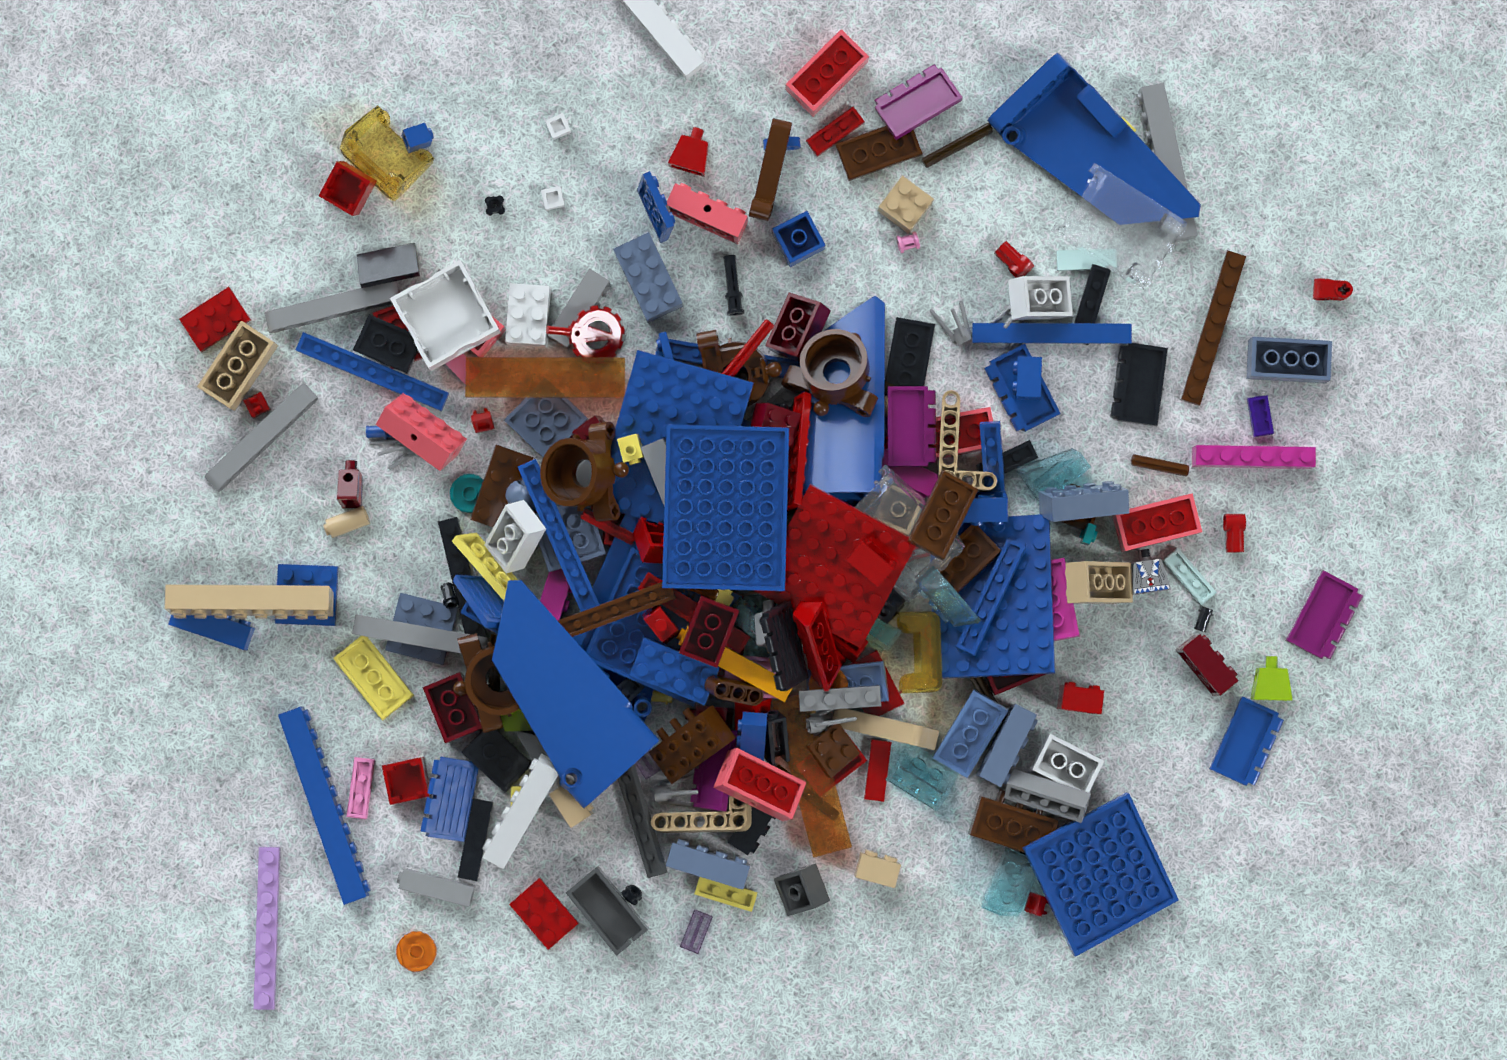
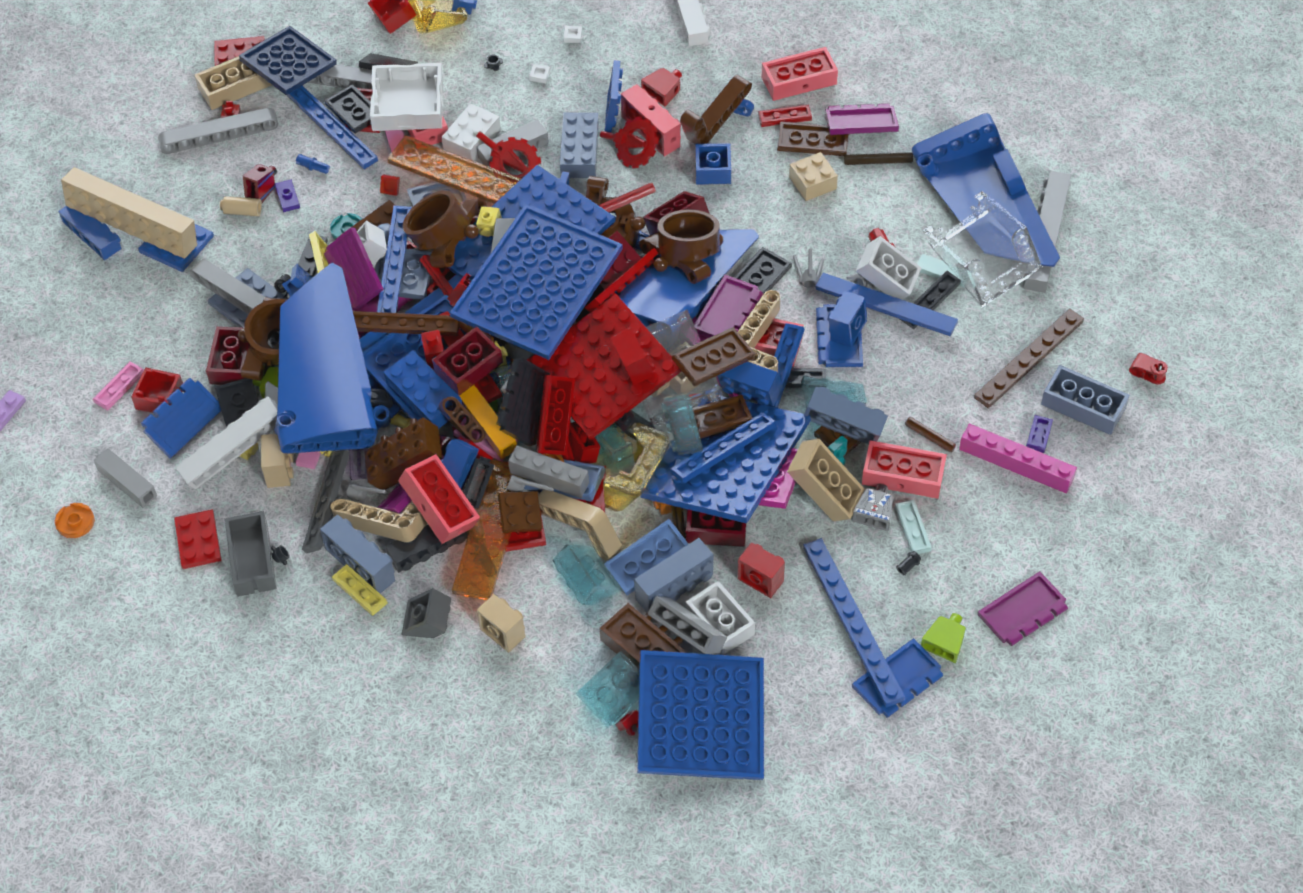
camera: 30 degrees right, 30 degrees down
blue brick [278,707,371,905] -> none
light yellow tile [333,636,414,721] -> none
light grey plant [369,438,416,470] -> none
coral brick [375,393,467,471] -> none
black tile [457,798,493,881] -> none
clear purple tile [680,909,713,954] -> none
black pin [723,255,744,316] -> none
red tile [864,740,892,802] -> none
bright pink bush [896,231,920,253] -> none
black hinge [1110,343,1168,426] -> none
dark red brick [1175,634,1239,696] -> none
red piece [1223,514,1246,553] -> none
none -> dark blue plate [239,26,337,95]
none -> plate [275,179,300,213]
none -> magenta hinge [324,227,384,310]
none -> red bar [600,116,659,169]
none -> plate [803,538,905,708]

